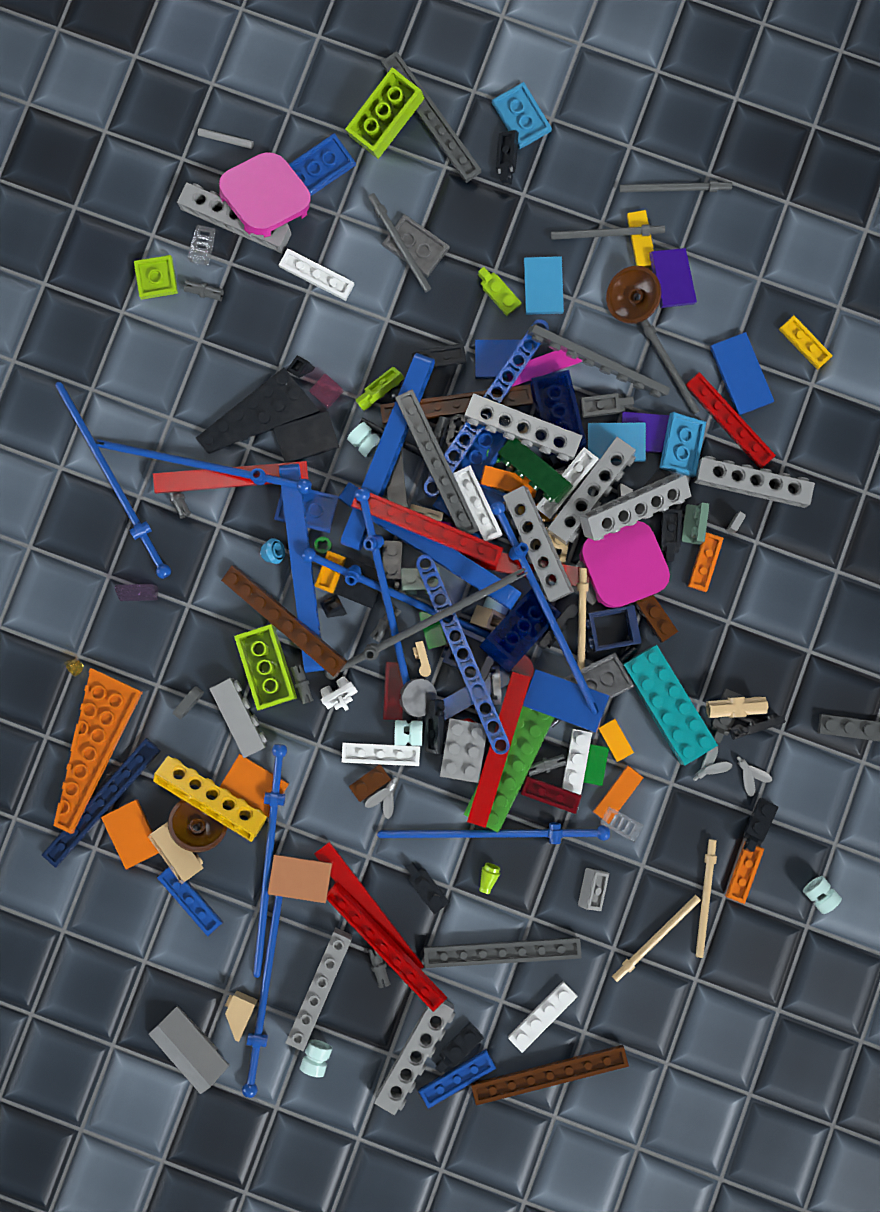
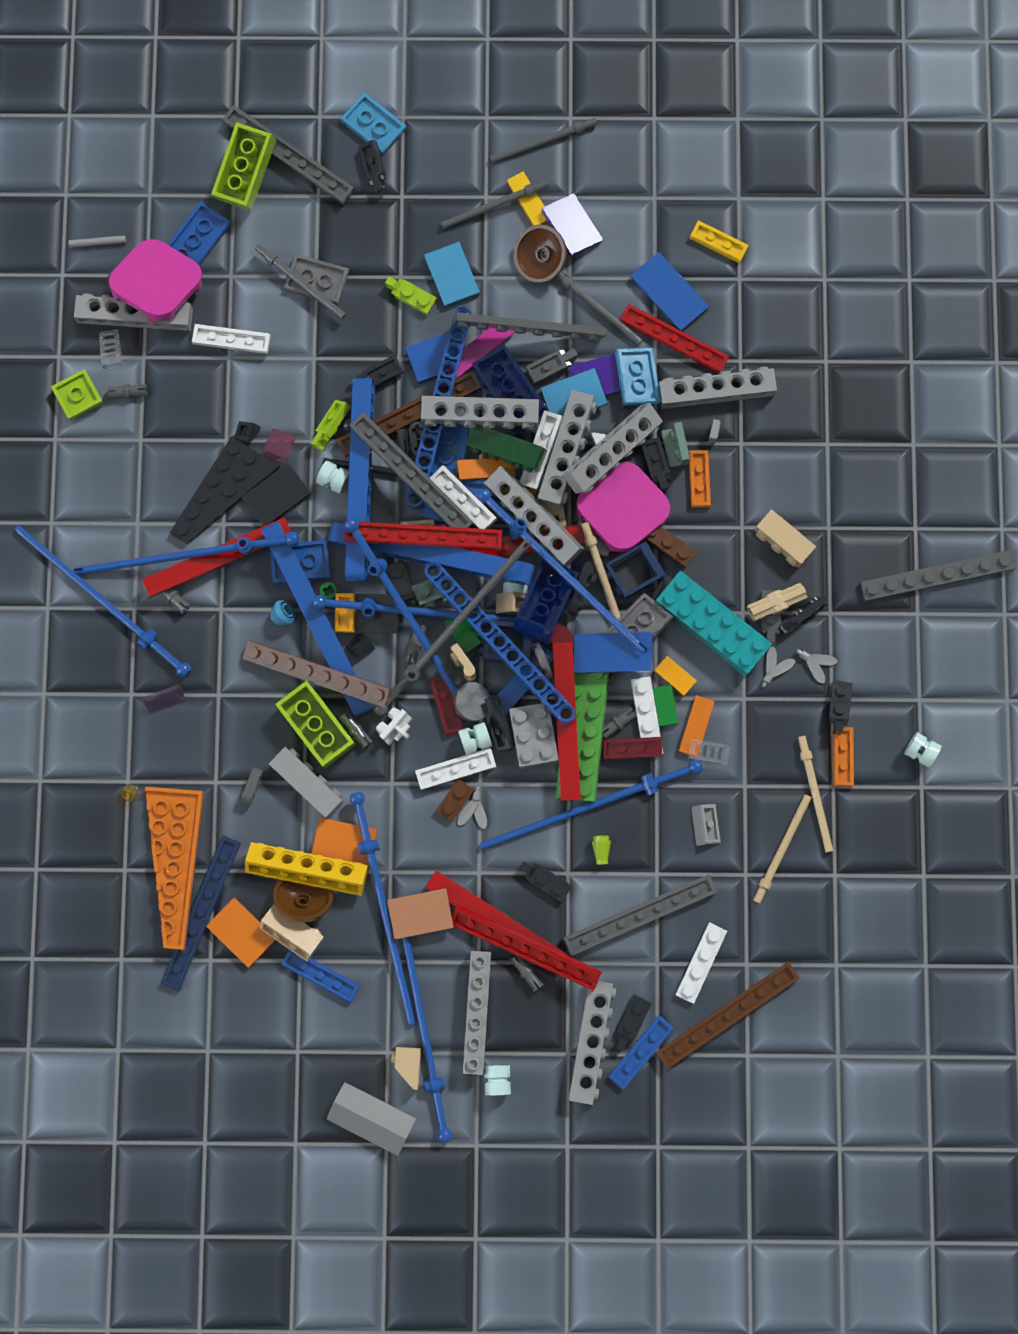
camera: 20 degrees left, 5 degrees down
none -> tan brick [754,509,816,568]

